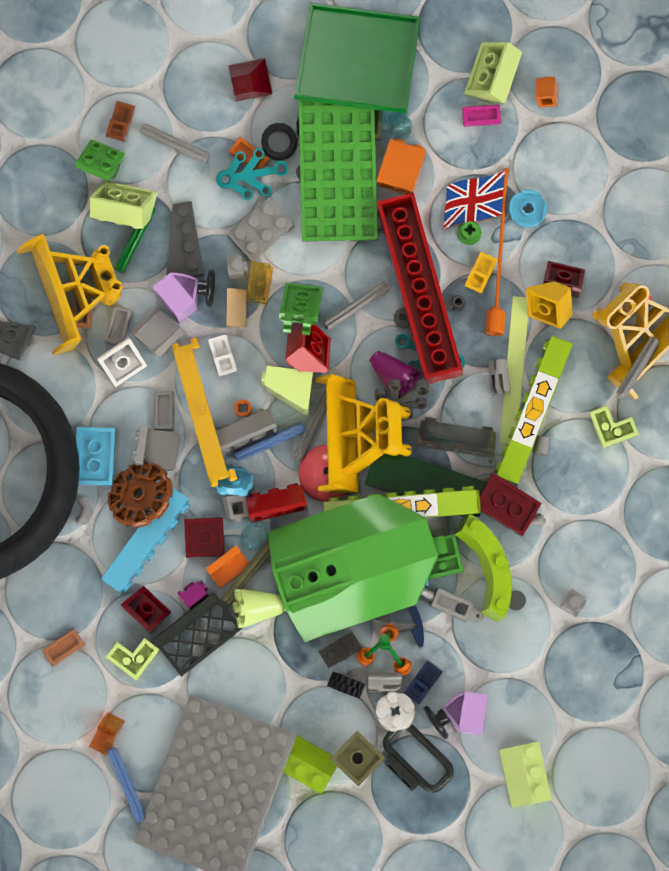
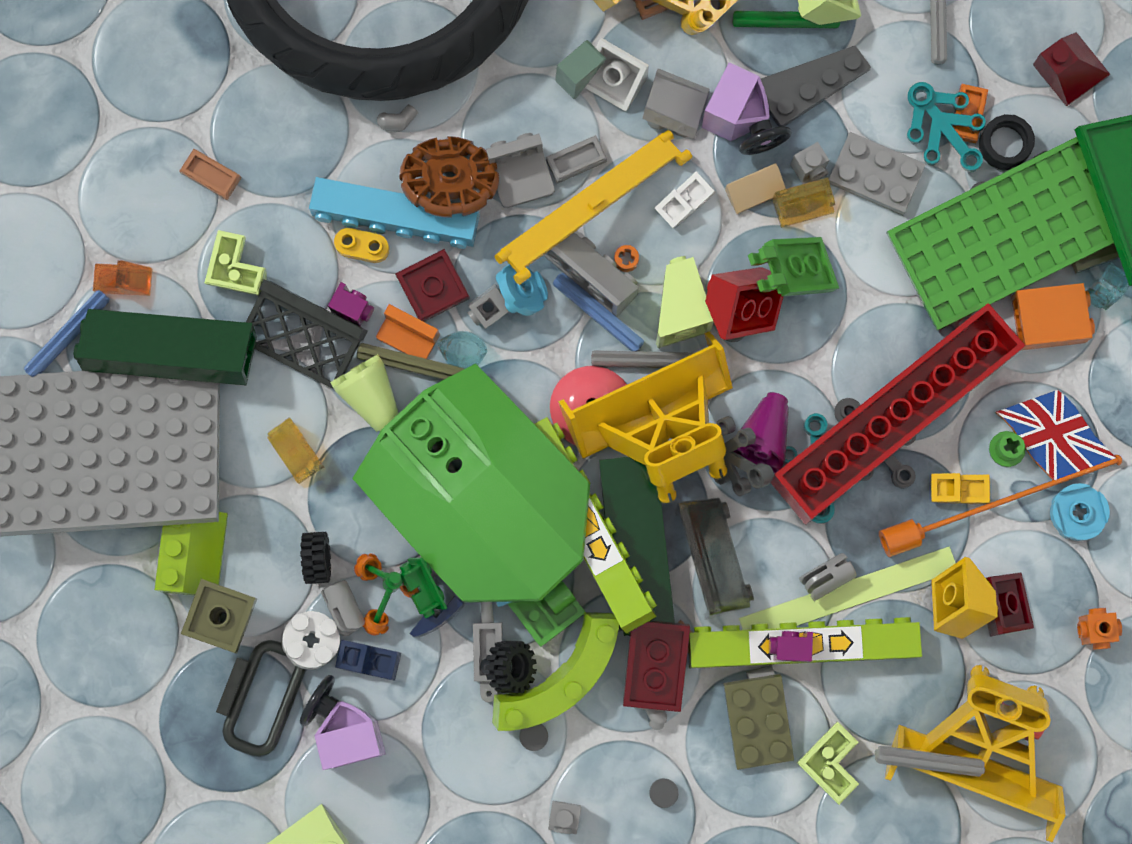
camera: 65 degrees right, 0 degrees up
medium azure plate [76,427,116,486] -> none
light grey tile [104,305,133,345] -> none
dark red slope [121,586,171,634] -> none
red slope [246,483,308,523] -> none
clear smoke brick [318,631,362,669] -> none
light grey axle [324,281,389,330] -> none
none -> dark green brick [73,309,257,386]
none -> clear yellow hinge [267,417,324,484]
none -> yellow plate [334,228,390,263]
none -> green hinge [399,557,447,618]
none -> black tyre [485,641,537,693]
none -> sand green slope [555,40,606,99]
none -> dark grey tile [649,778,678,808]
none -> olive plate [723,674,794,770]
none -> magenta brick [769,631,813,662]
none -> orange brick [1077,608,1122,650]

